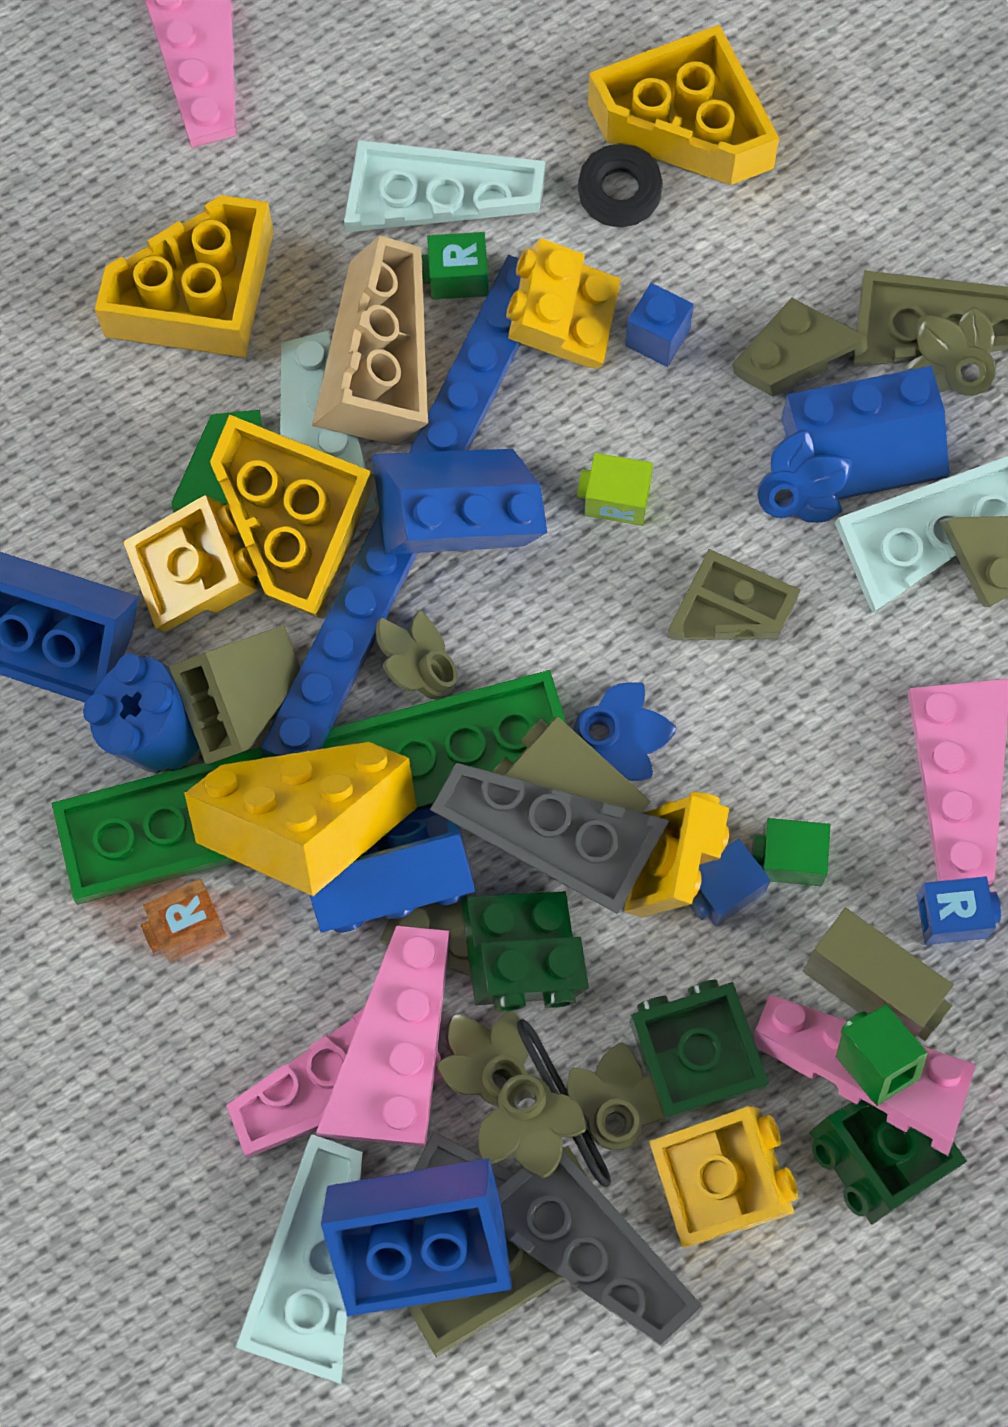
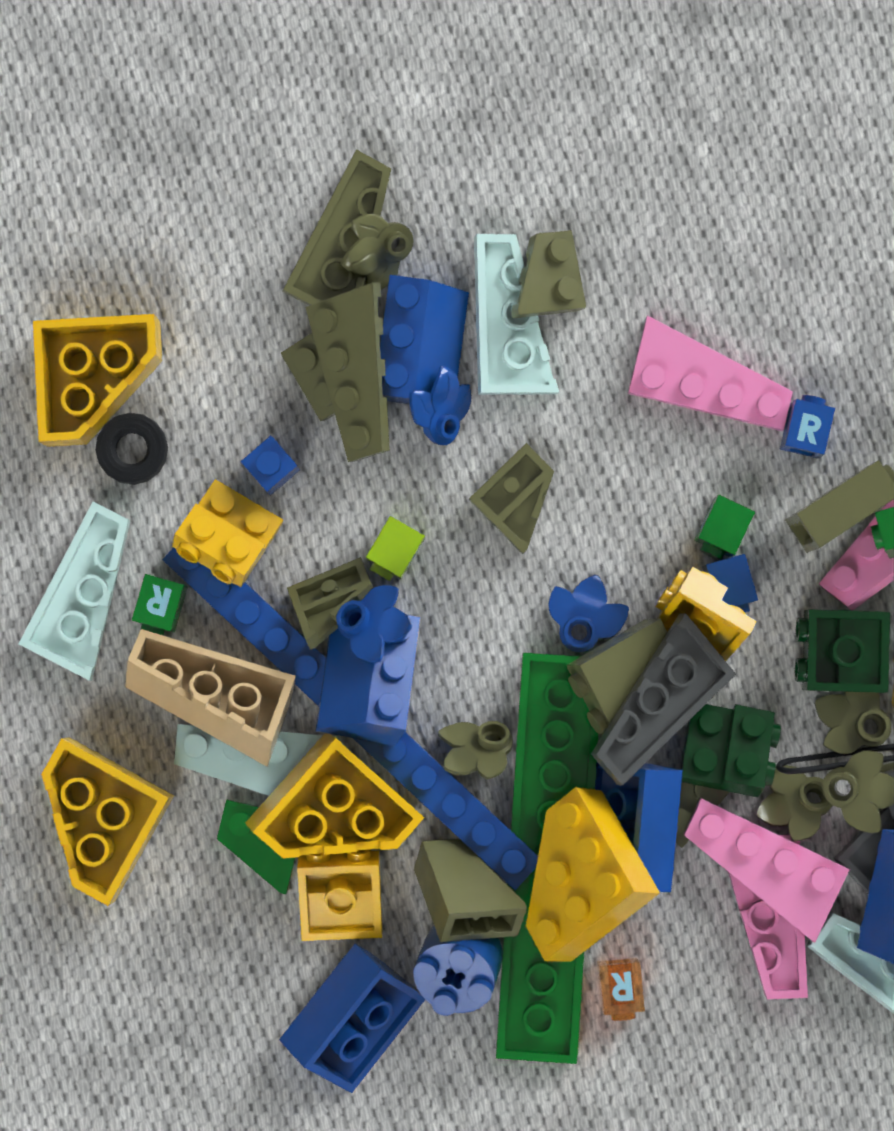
camera: 75 degrees left, 15 degrees up
none -> olive wing [287,557,373,650]
none -> olive wing [305,282,390,462]
none -> blue plate [336,585,412,663]

